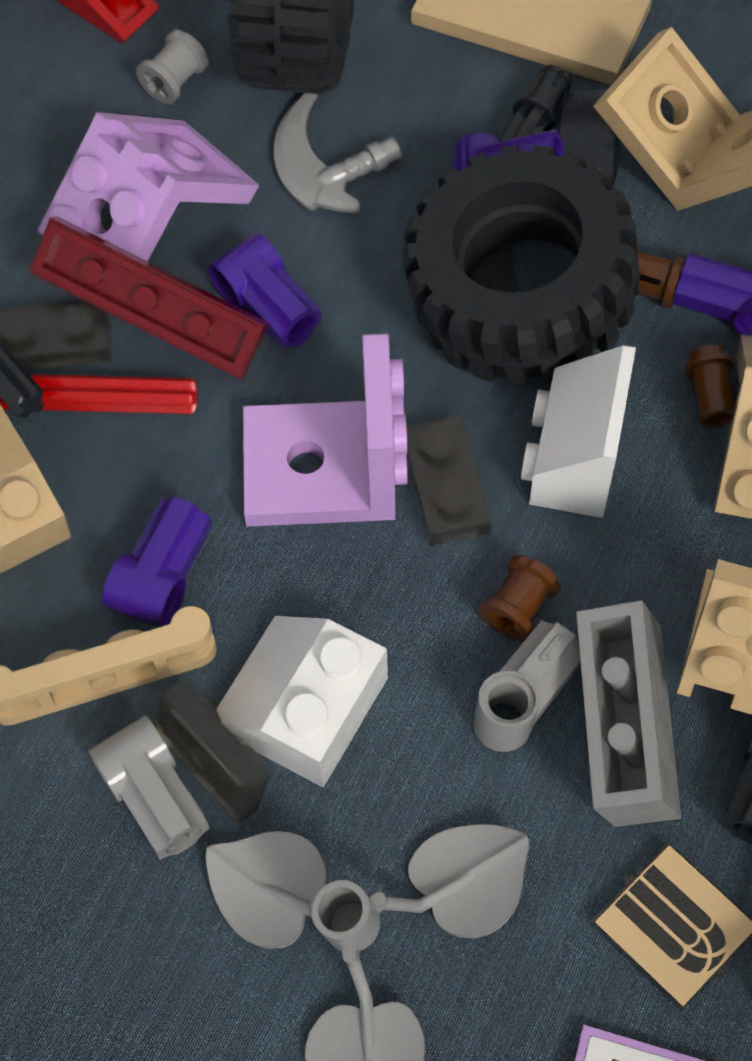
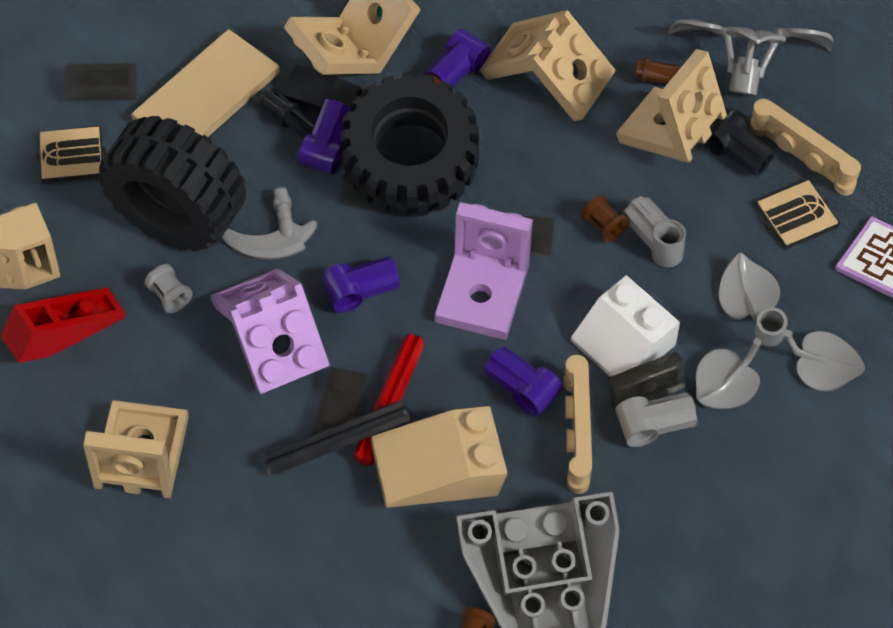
camera: 75 degrees left, 5 degrees down
dark red tile [28,216,269,379] -> none
white slope [521,345,636,518] -> none
light grey brick [576,600,681,827] -> none
reddish brown pin [684,345,736,427] -> none

